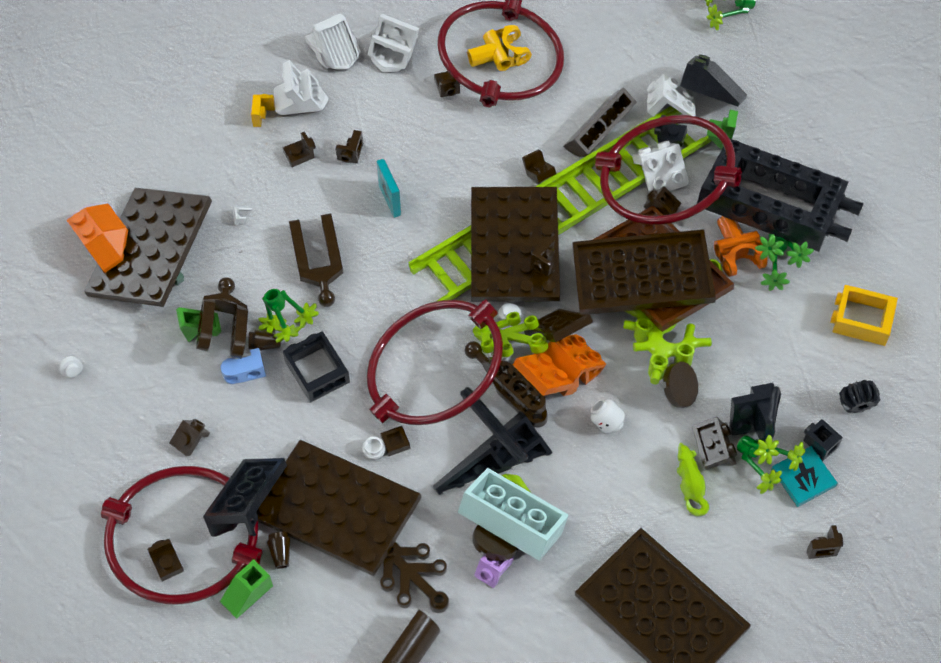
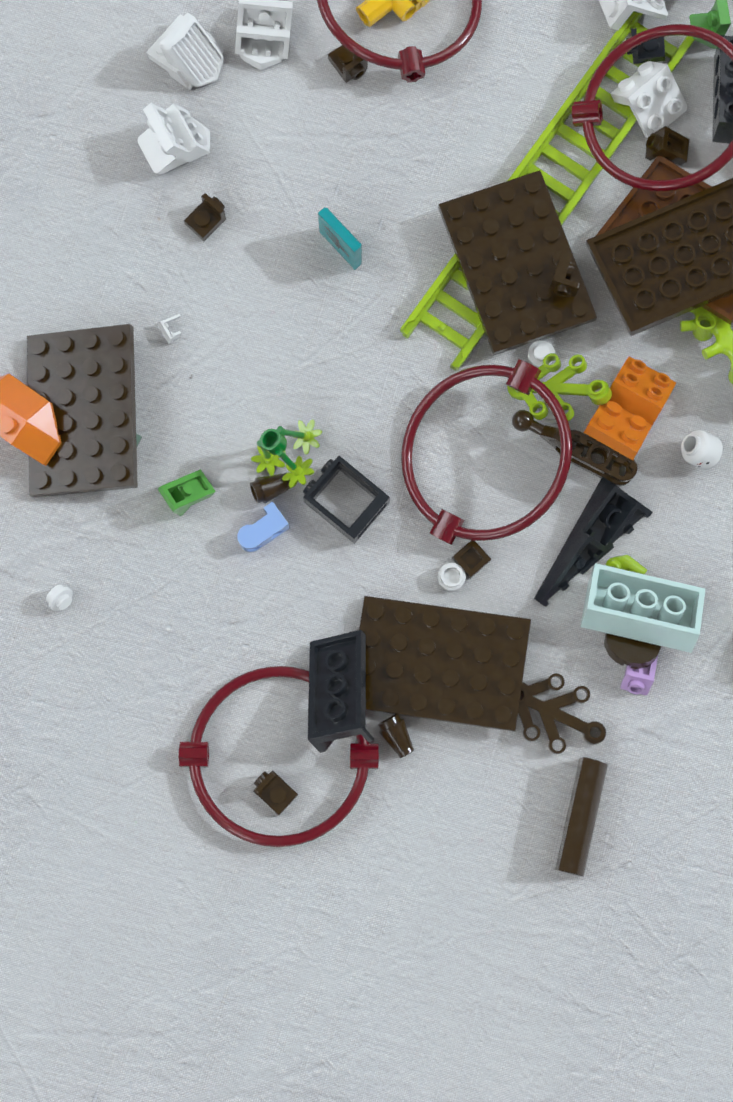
camera: 20 degrees left, 20 degrees up
dark brown bracket [169,419,210,456] -> none
dark brown piece [196,277,248,359] -> none
bright green slope [220,559,273,619] -> none
yellow bracket [251,94,275,127] -> none
dark brown piece [289,213,343,307] -> none
dark brown bracket [335,130,364,163] -> none
black axle [460,387,528,464] -> none
dark brown bracket [522,149,556,183] -> none
dark brown tile [524,309,593,342] -> none
dark brown brick [563,87,637,157] -> none

